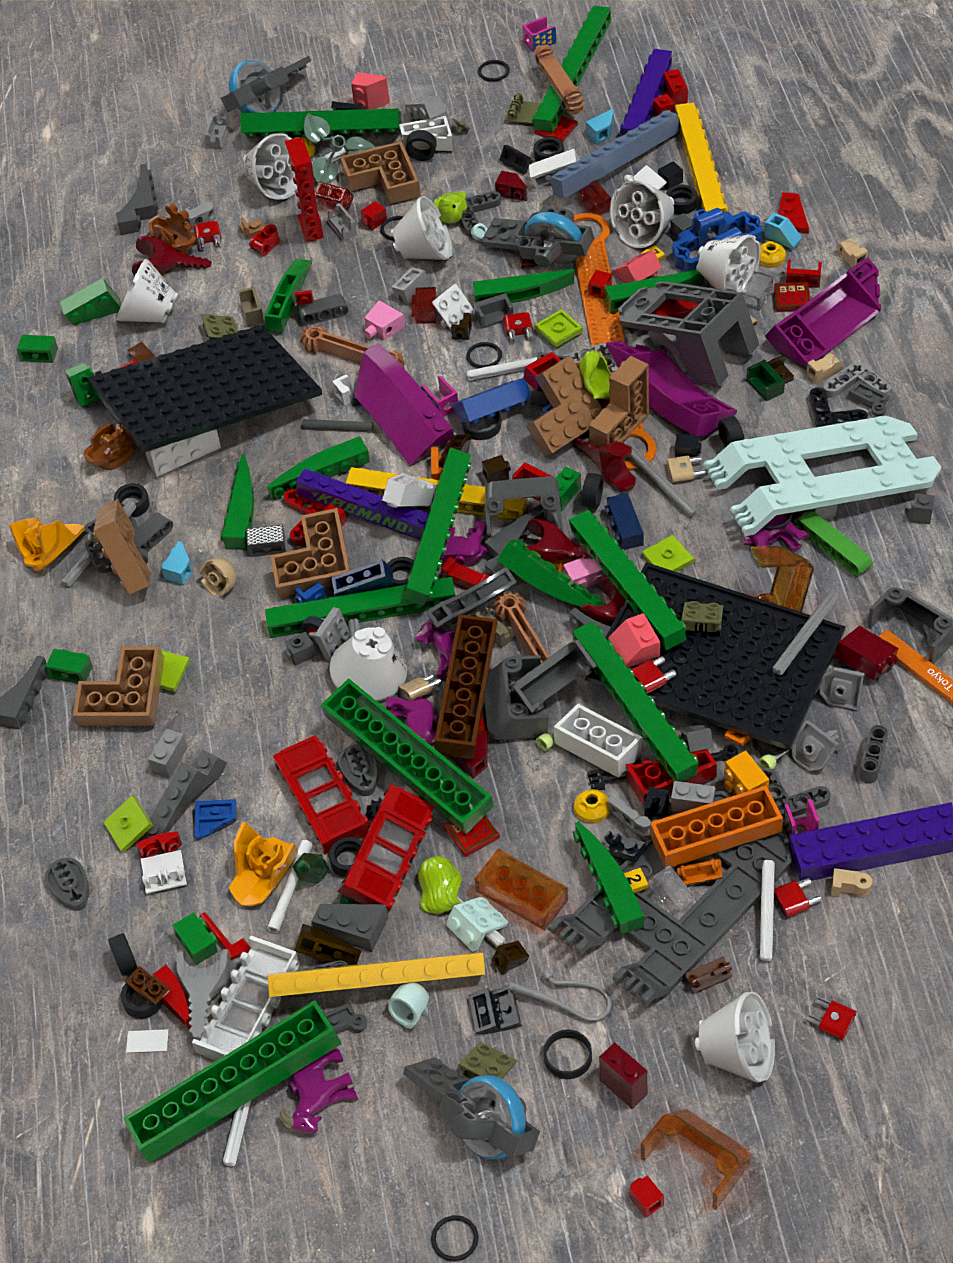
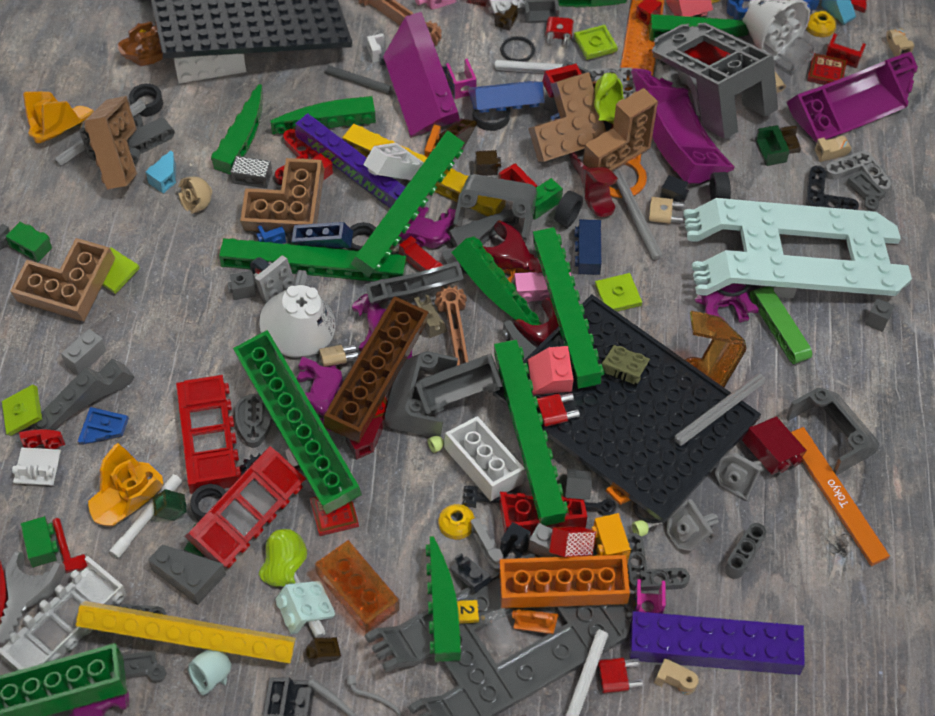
camera: 10 degrees right, 5 degrees up
dark brown slope [294,924,361,966] -> none
none -> red panel [549,526,596,557]

